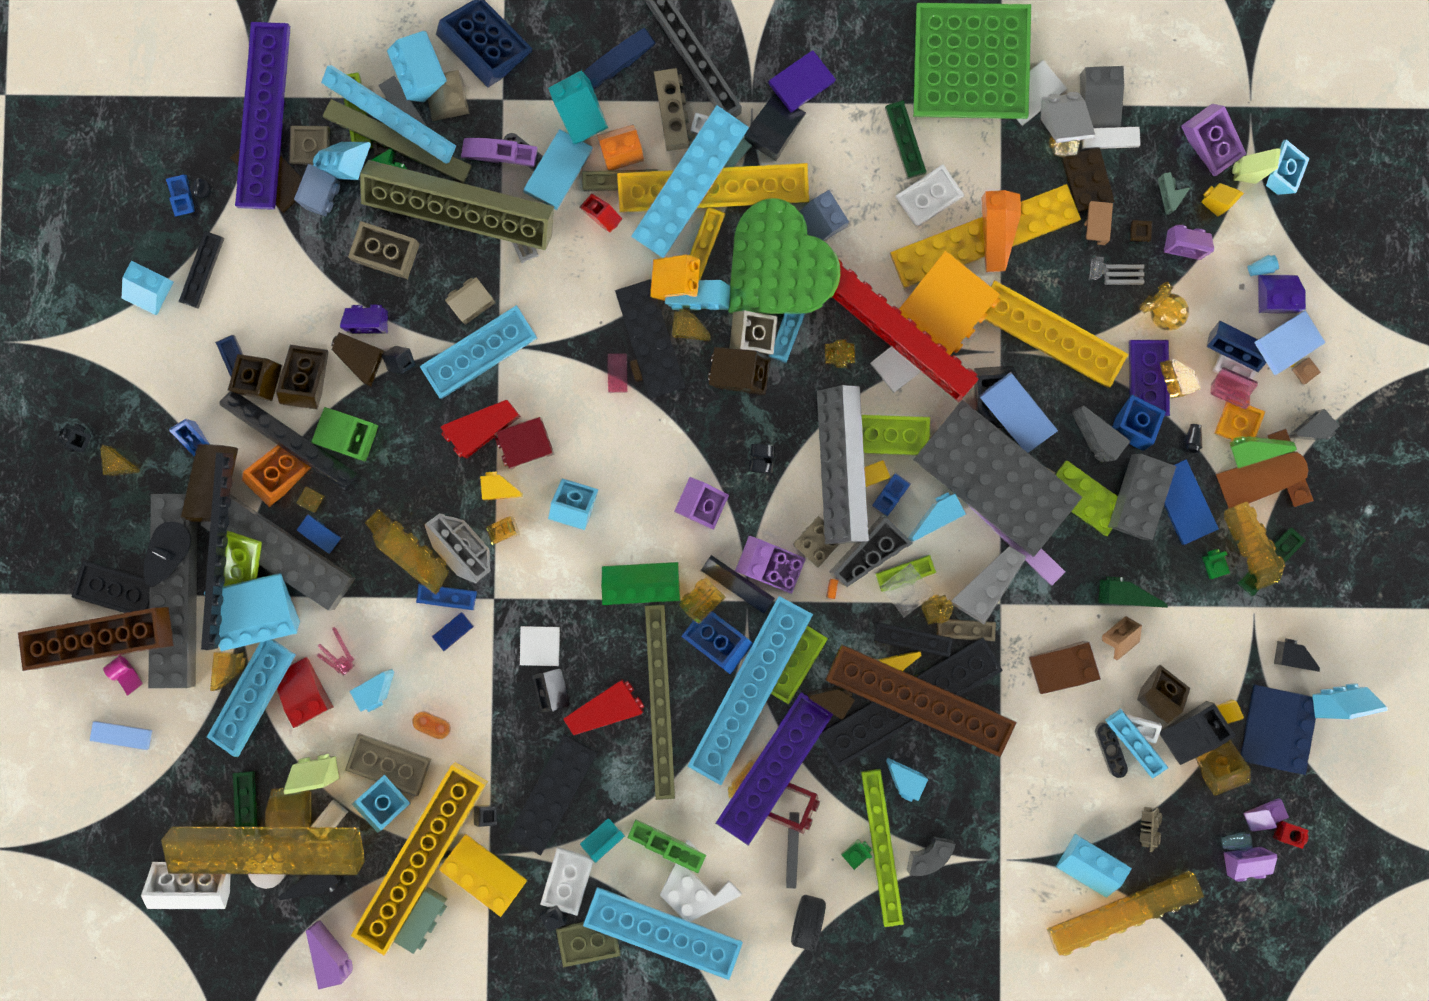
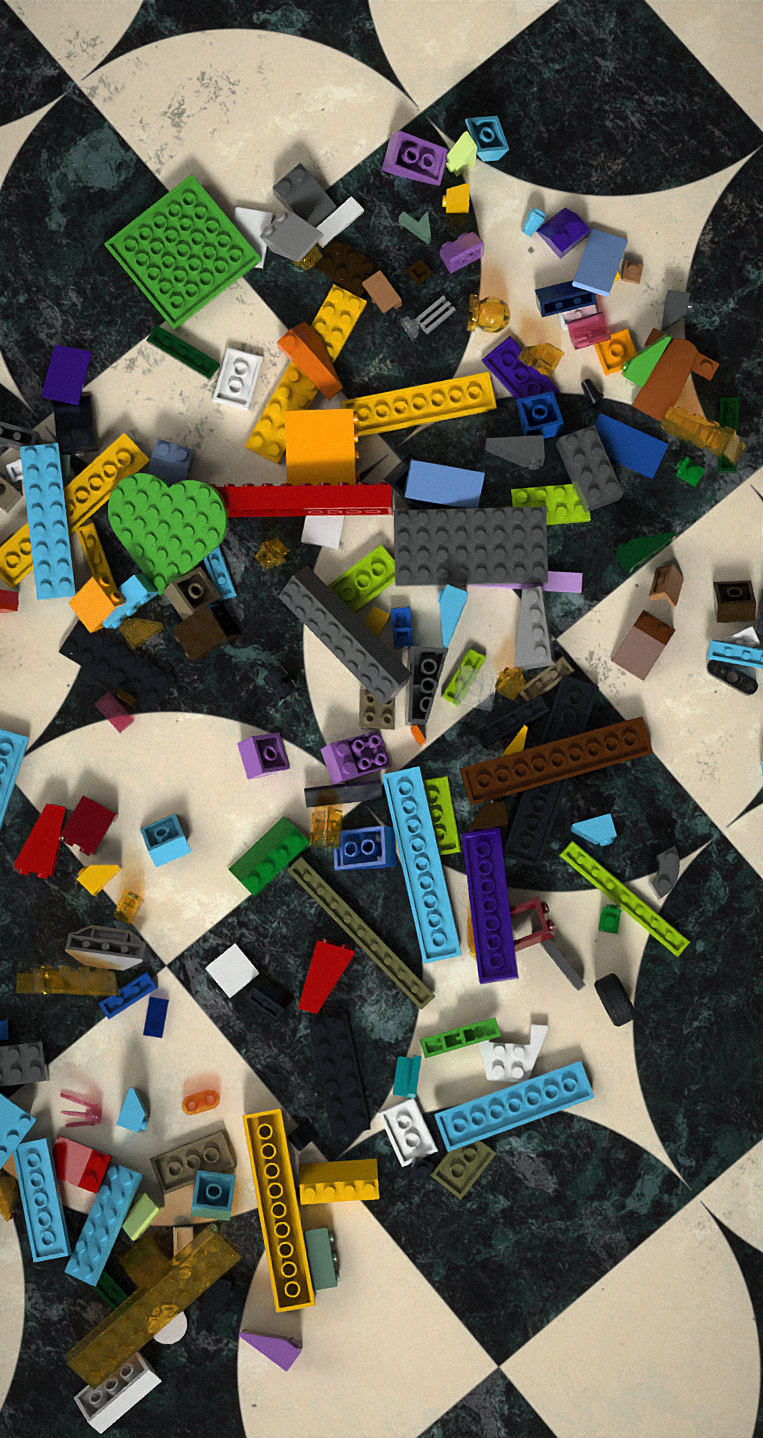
camera: 40 degrees left, 5 degrees down
none -> medium azure plate [64,1162,143,1286]

